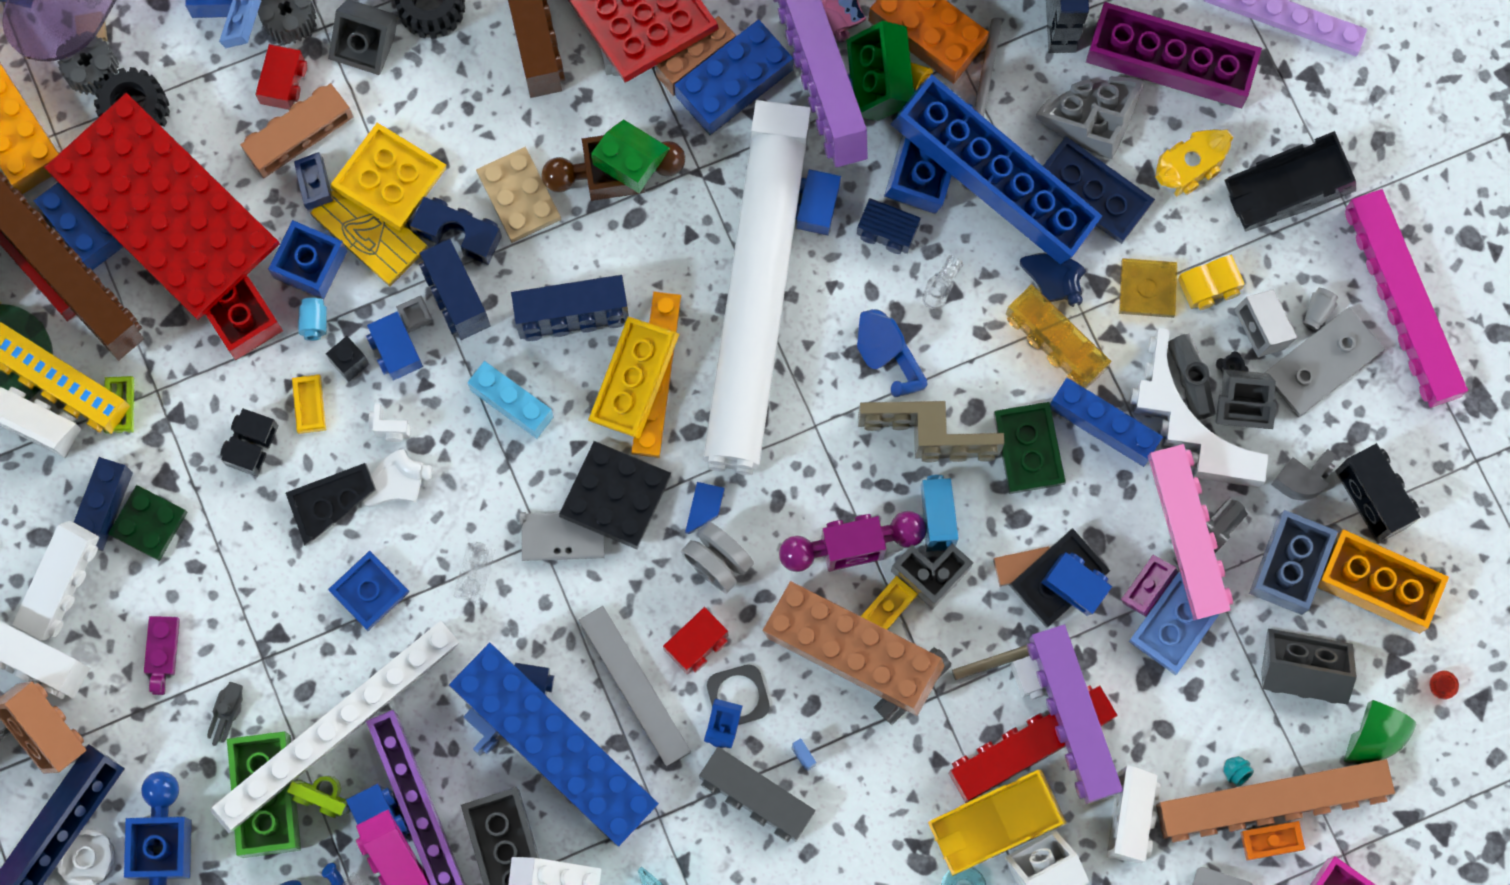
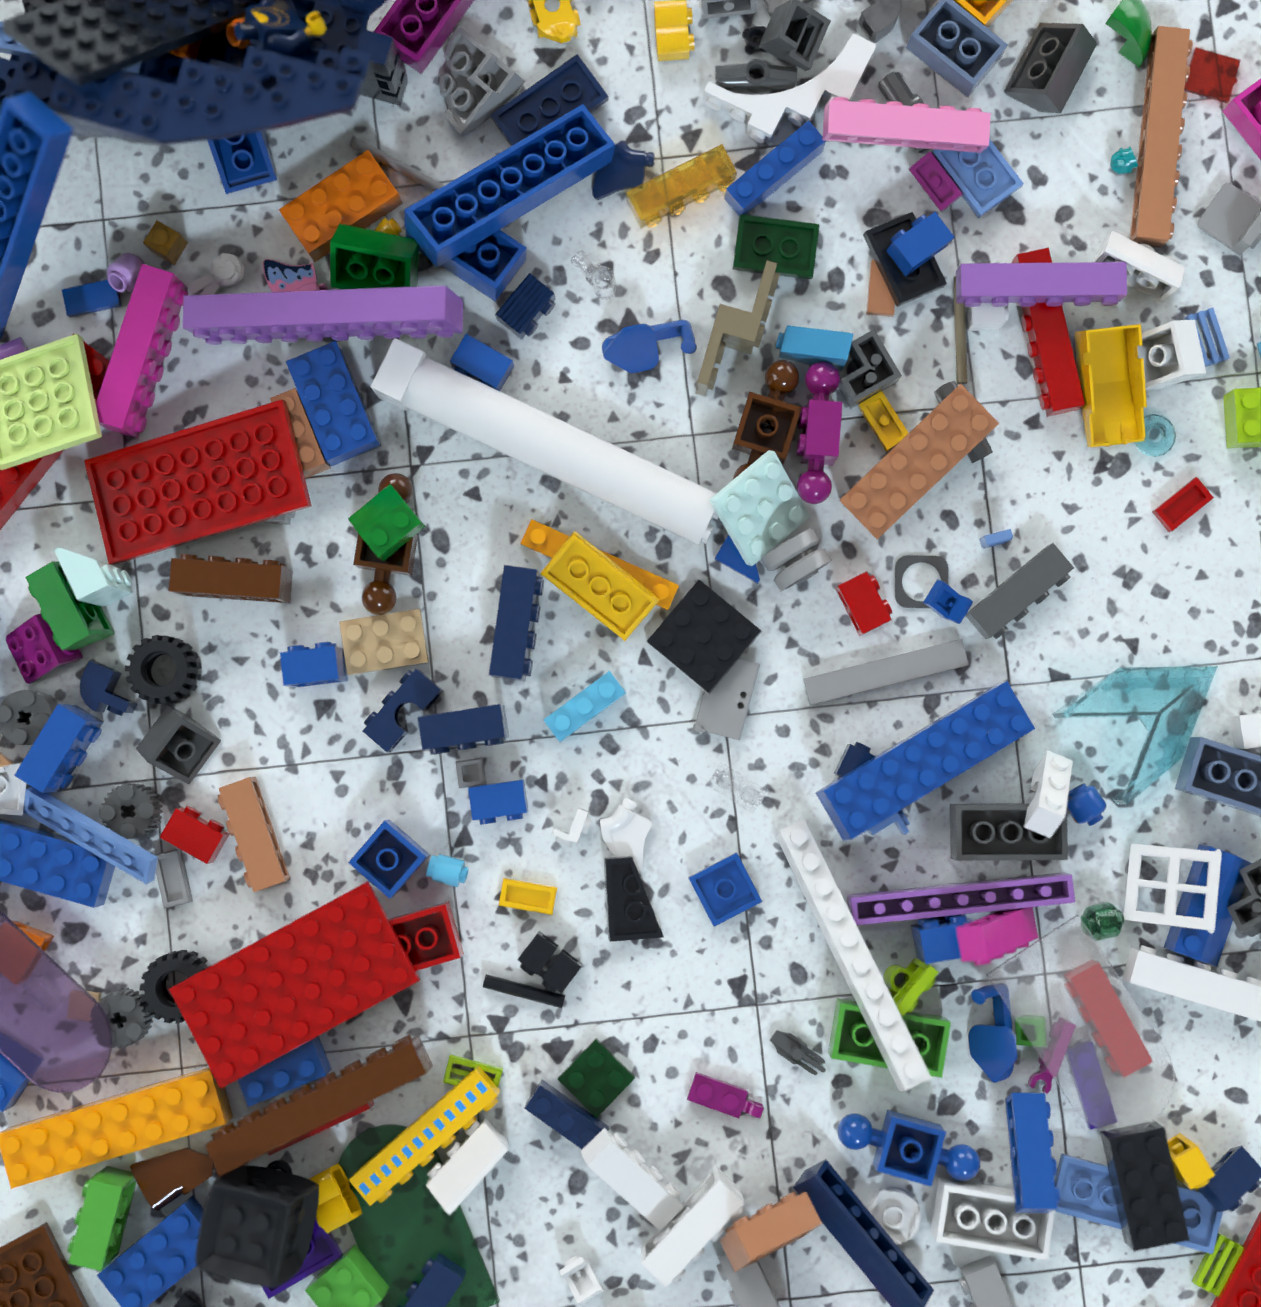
camera: 65 degrees left, 10 degrees up
dark blue plate [294,152,333,210] -> none
yellow tile [310,190,428,287] -> none
black brick [325,336,370,382] -> none
yellow plate [331,122,446,231] -> none
clear yellow tile [1119,258,1177,318] -> none
orange plate [1240,821,1306,861] -> none
none -> light grey tile [155,849,193,909]
none -> blue brick [280,642,348,688]
none -> black piece [483,974,565,1008]
none -> light aqua plate [709,450,810,566]
none -> reddish brown brick [732,360,802,479]
none -> clear red piece [1184,47,1241,103]

